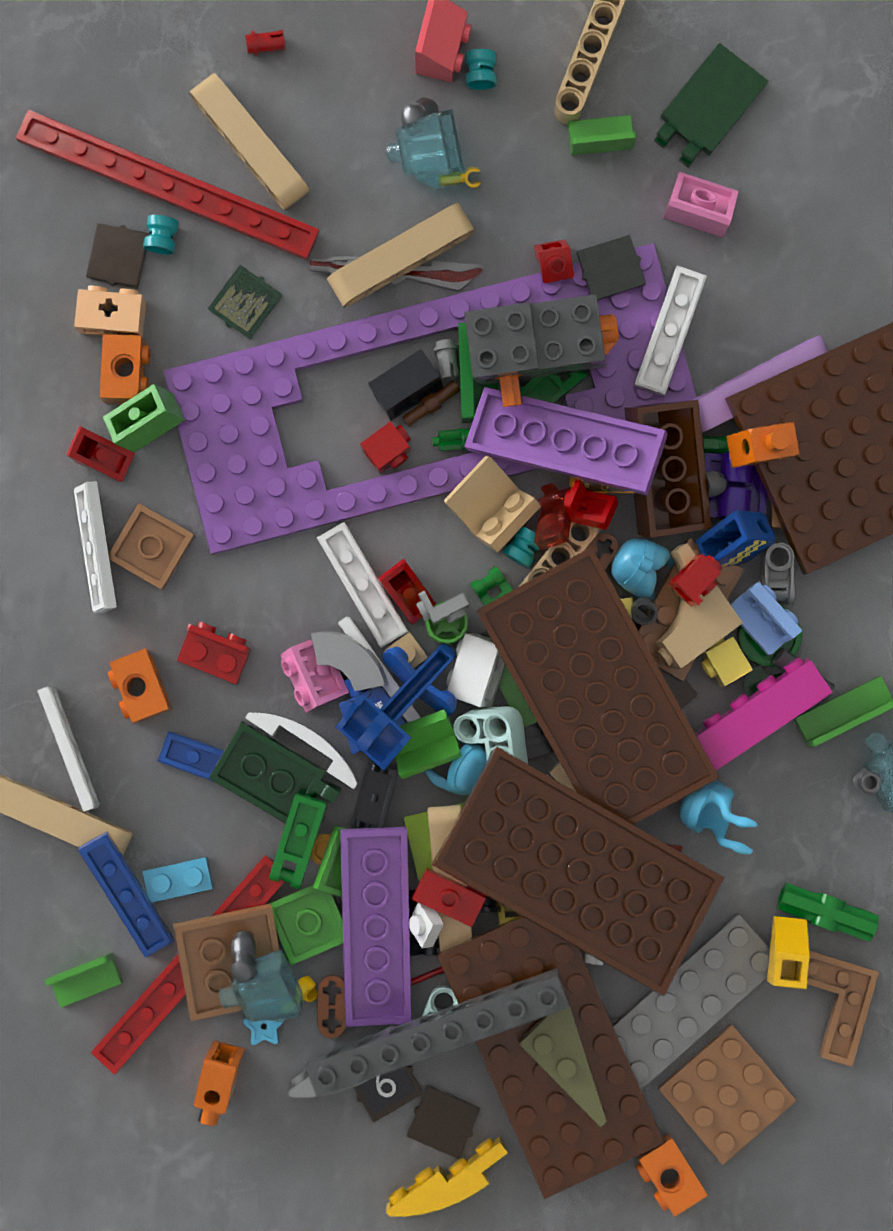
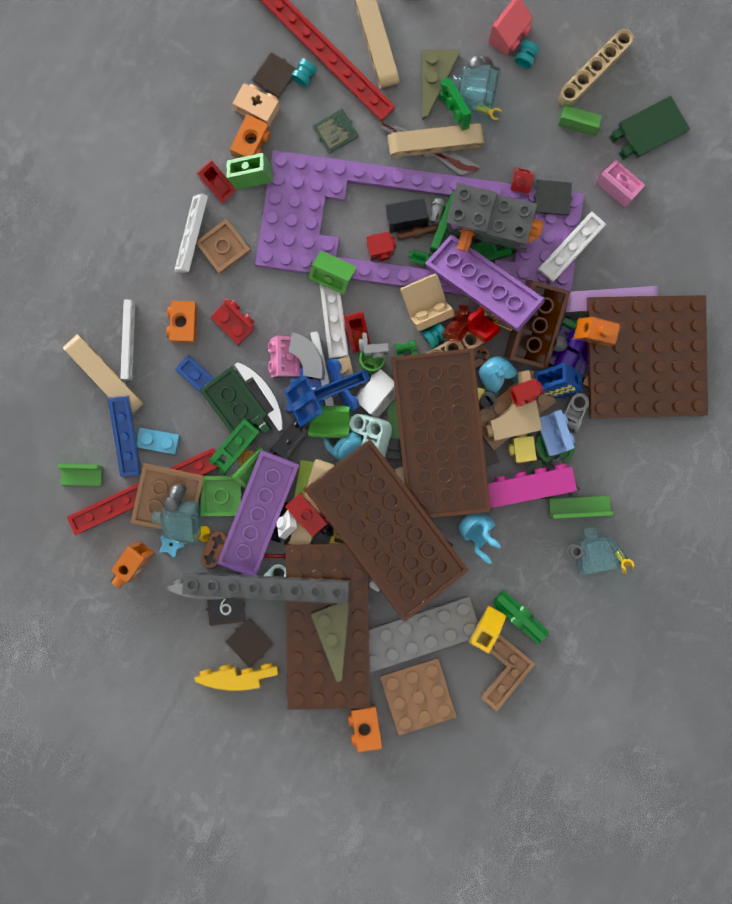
camera: 25 degrees right, 0 degrees up
none -> bright green panel [308,251,356,295]
none -> olive wing [422,50,460,119]
none -> green plate [439,78,471,130]

